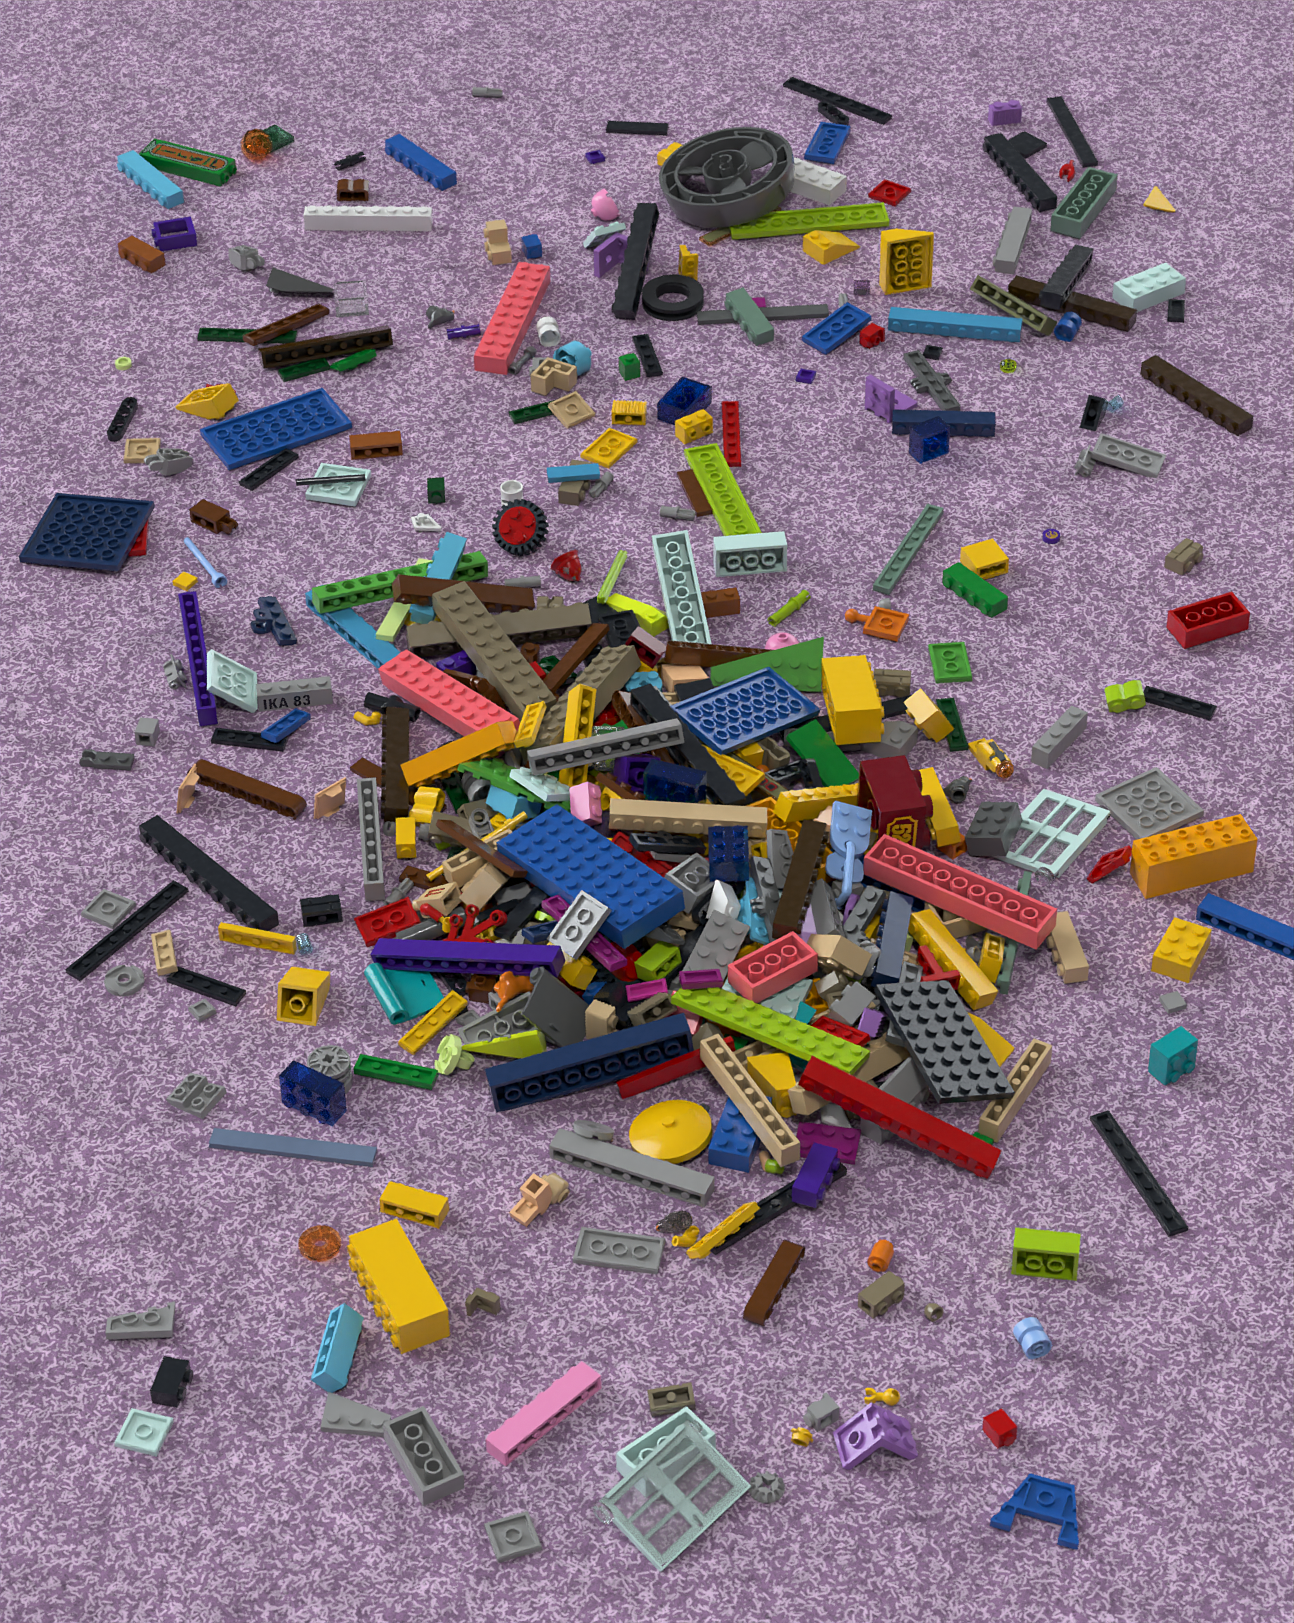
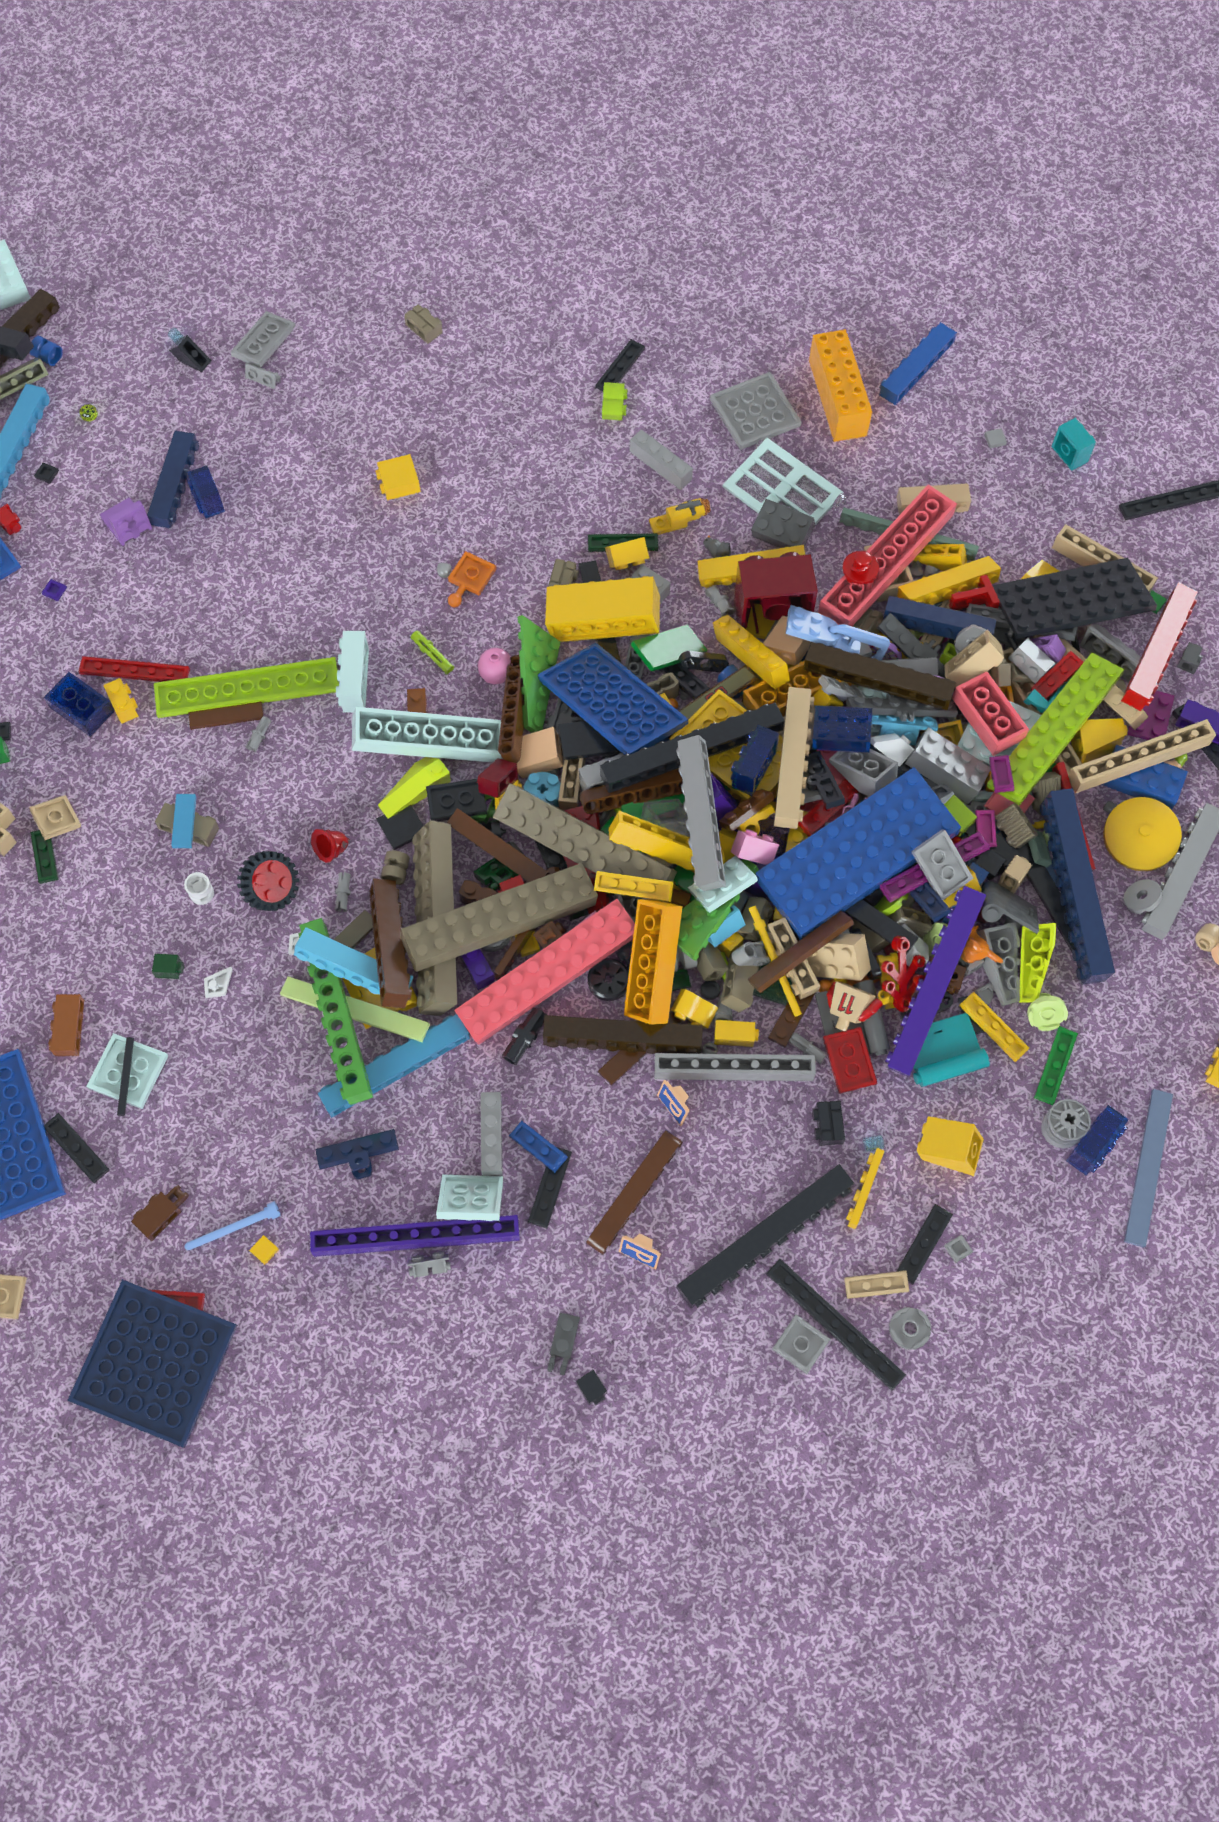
camera: 85 degrees left, 25 degrees up
light grey brick [135,717,160,747] -> none
light grey hinge [144,448,193,476] -> none
light grey slope [166,1073,227,1119] -> none
yellow arm [354,711,382,726] -> none
yellow tile [580,428,638,469] -> none
light grey axle [589,472,614,498] -> none
lime axle [597,550,628,604] -> none
yellow brick [611,400,647,425] -> none
sand green plate [873,503,944,595] -> none
dark grey hinge [903,350,961,411] -> none
bright green tile [928,642,972,683] -> none
green brick [942,562,1008,618] -> none
dark purple tile [1042,529,1060,544] -> none
red wing [1086,845,1132,884] -> none
dark brown brick [1140,355,1254,436] -> none
yellow brick [1151,917,1212,983] -> none
red brick [1166,591,1250,649] -> none
black tile [1167,299,1185,323] -> none
none -> black brick [575,1370,607,1406]
none -> red plate [842,551,879,584]
none -> dark grey brick [1177,642,1203,674]

